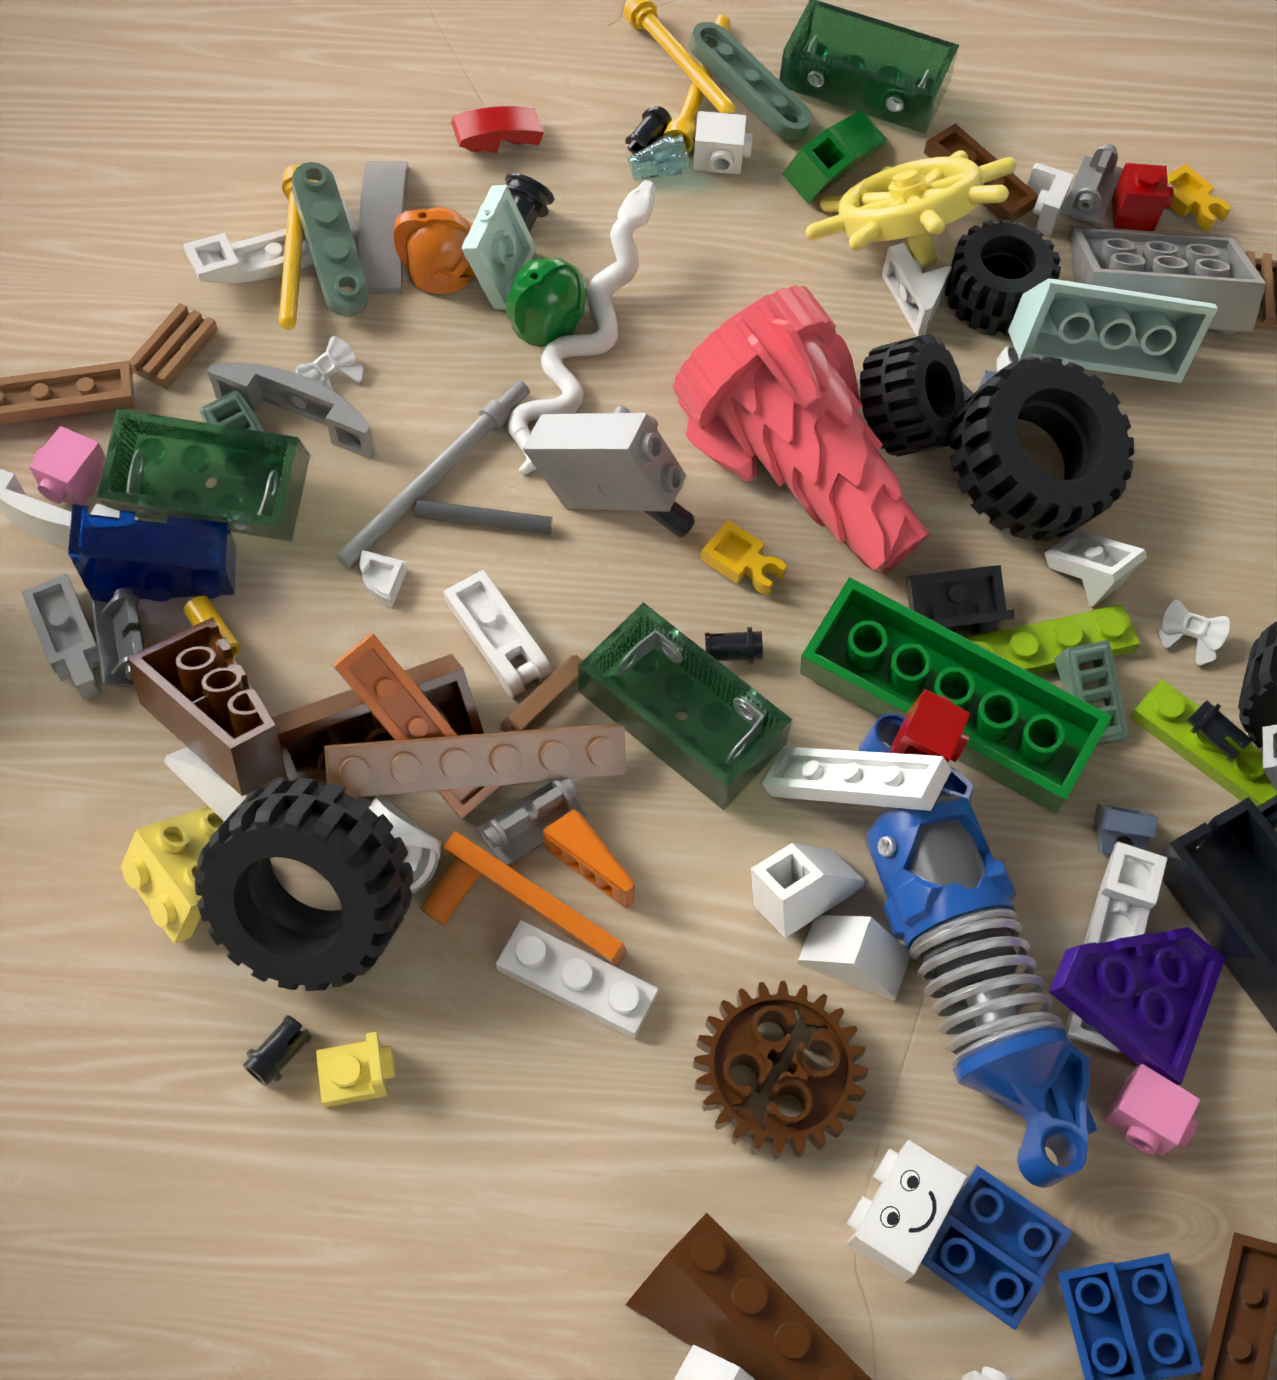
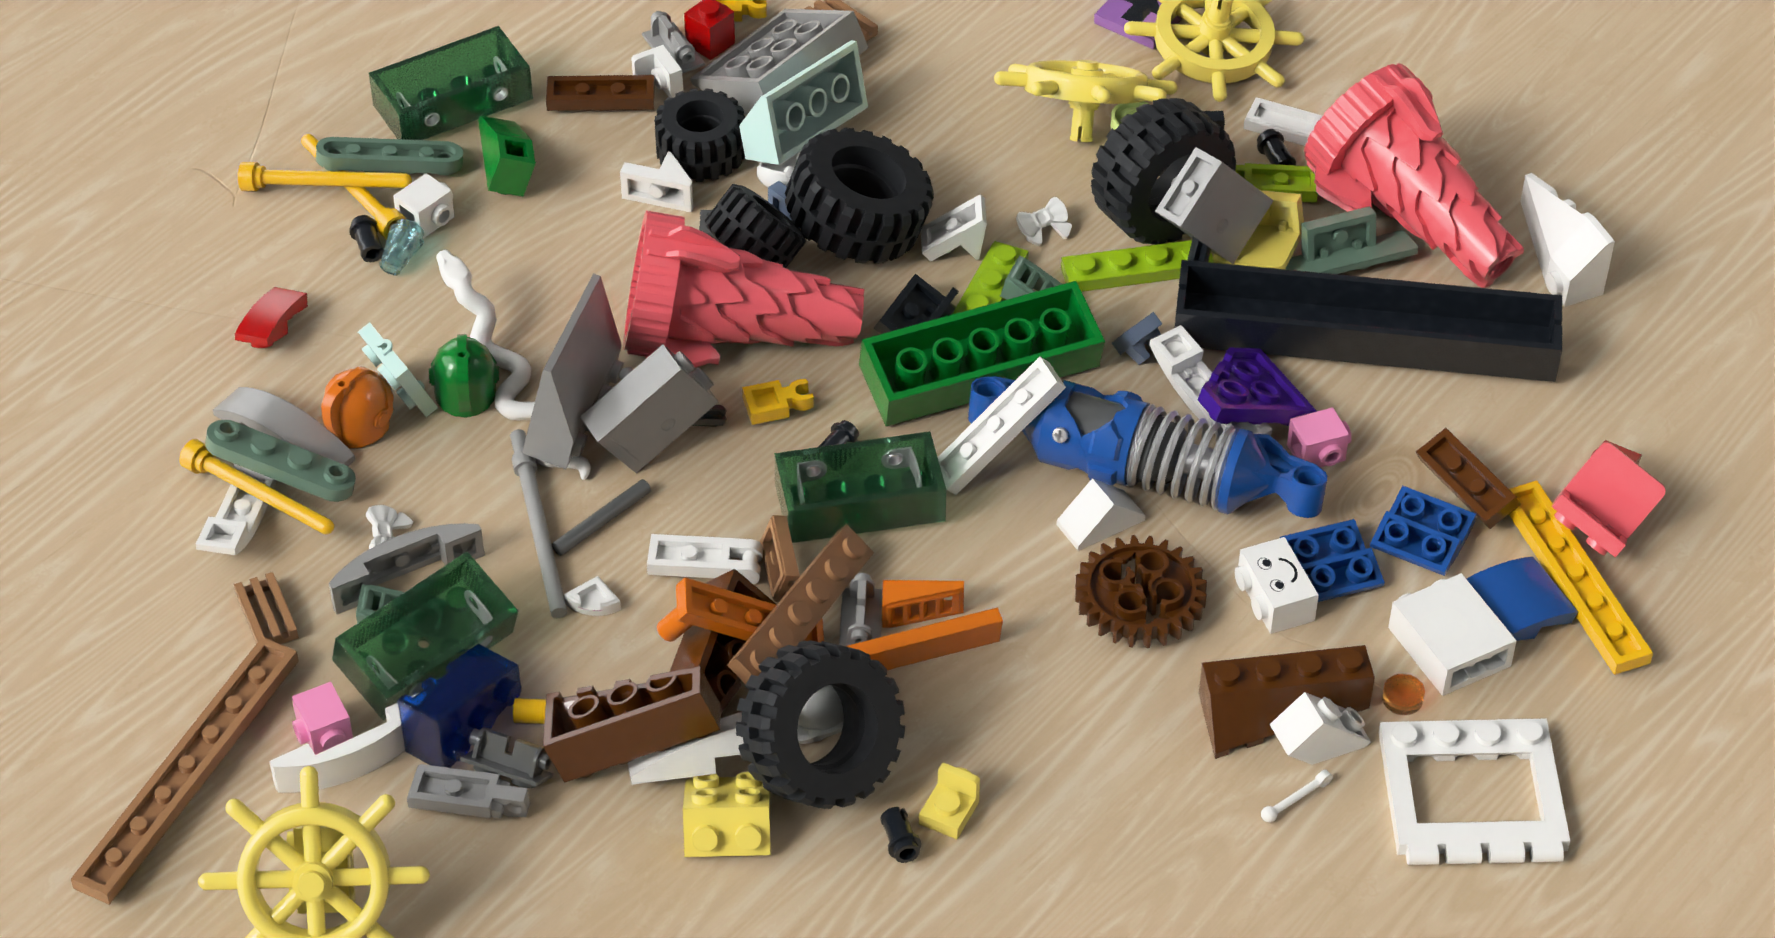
camera: 50 degrees left, 15 degrees down
white plate [496,920,658,1039] -> none
black piece [505,173,555,233] -> none
white slope [751,843,865,938] -> none
light yellow piece [806,150,1016,268] -> none
red brick [889,689,970,763] -> none
black pin [1186,700,1253,762] -> none
none -> light grey slope [522,273,624,469]

